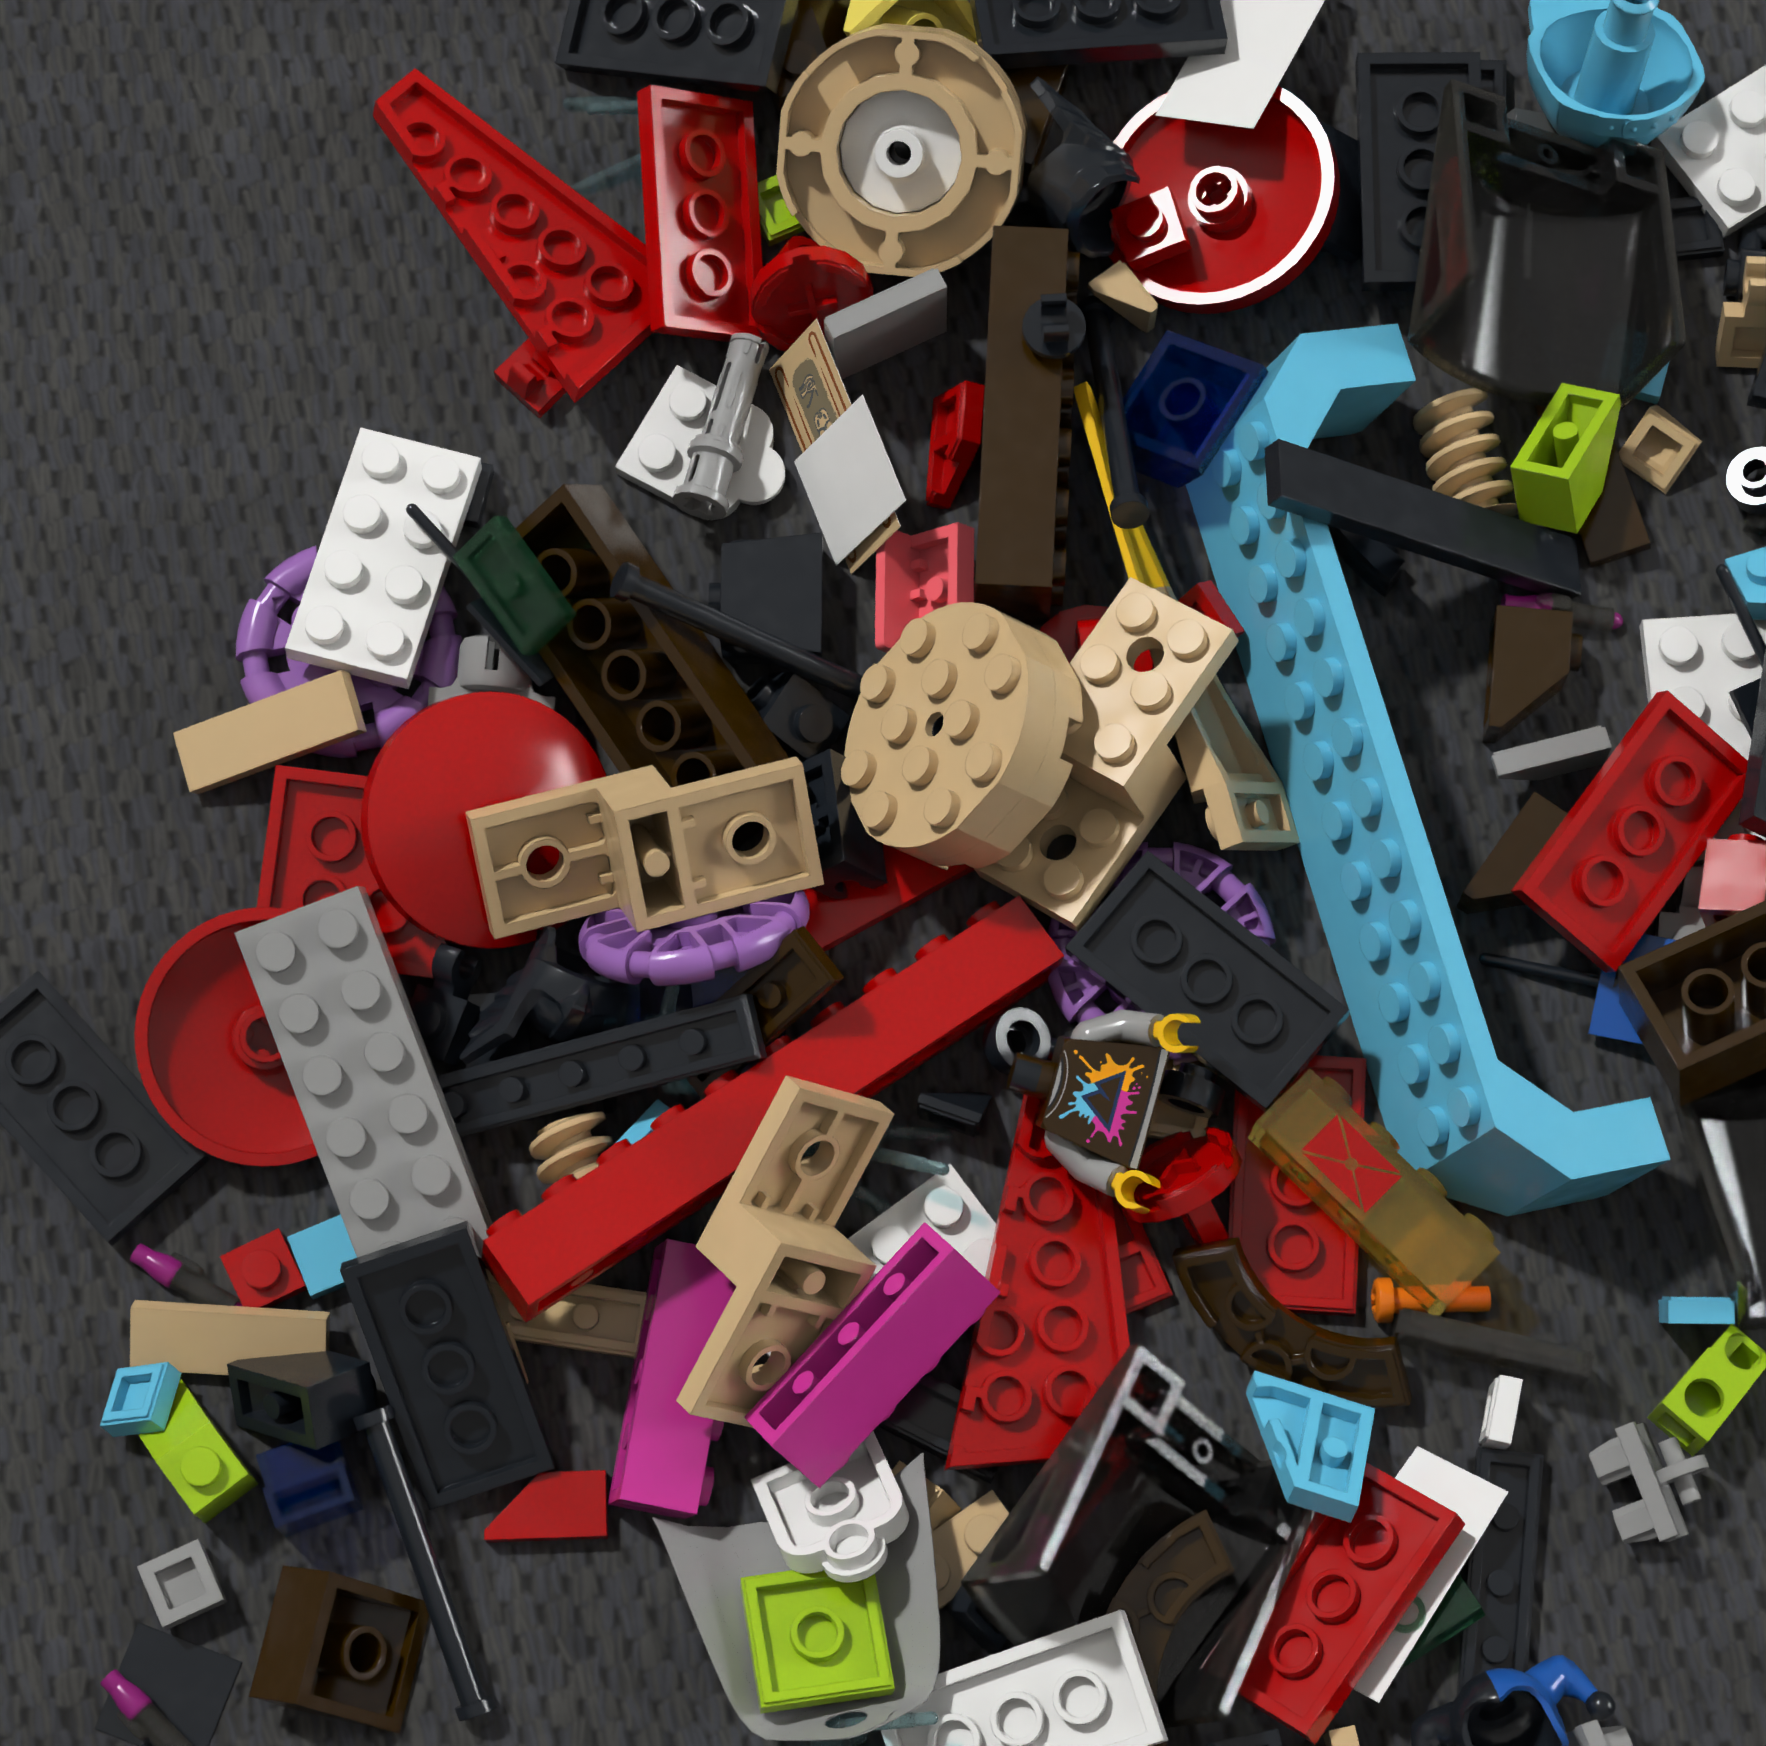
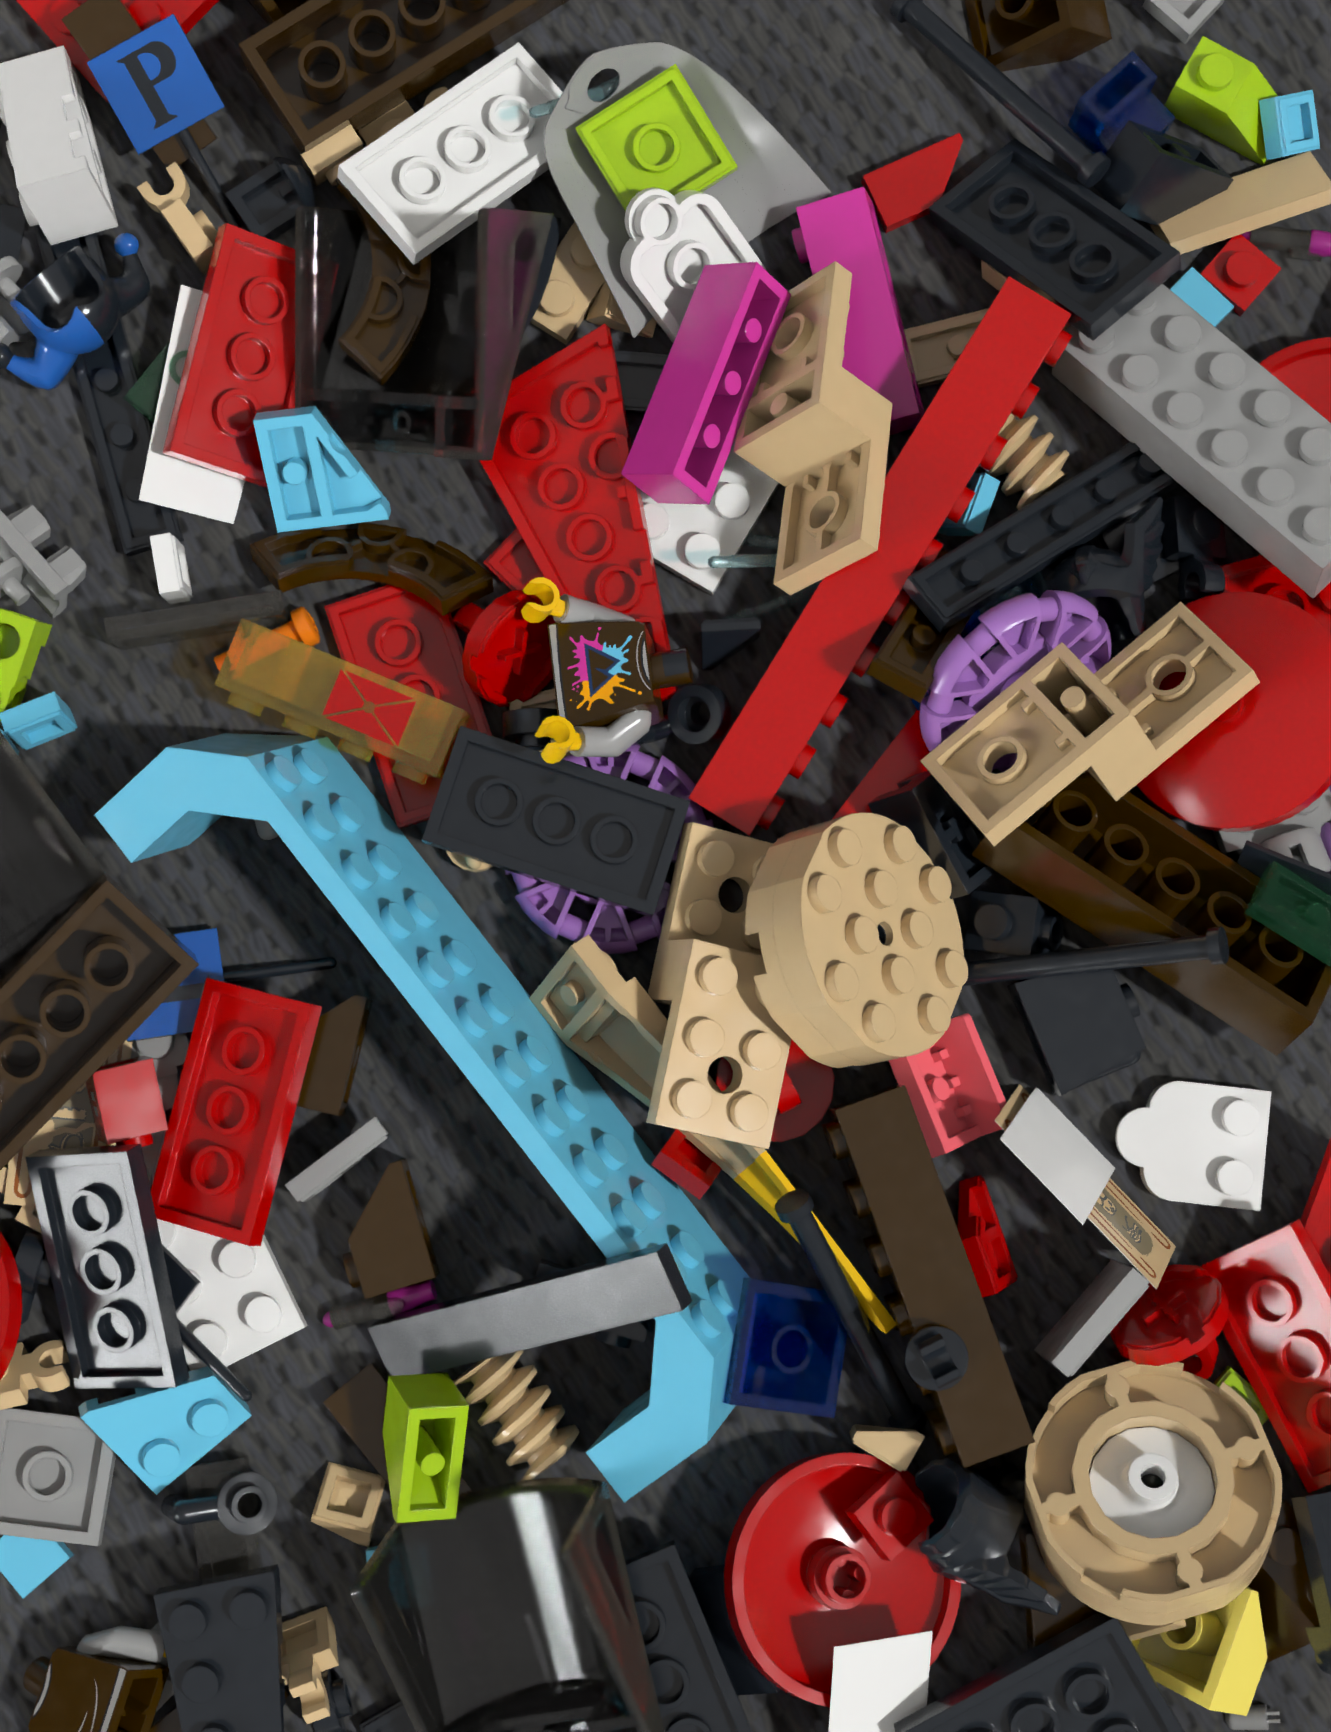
camera: 155 degrees right, 10 degrees up
light grey pin [672,333,769,520] -> none

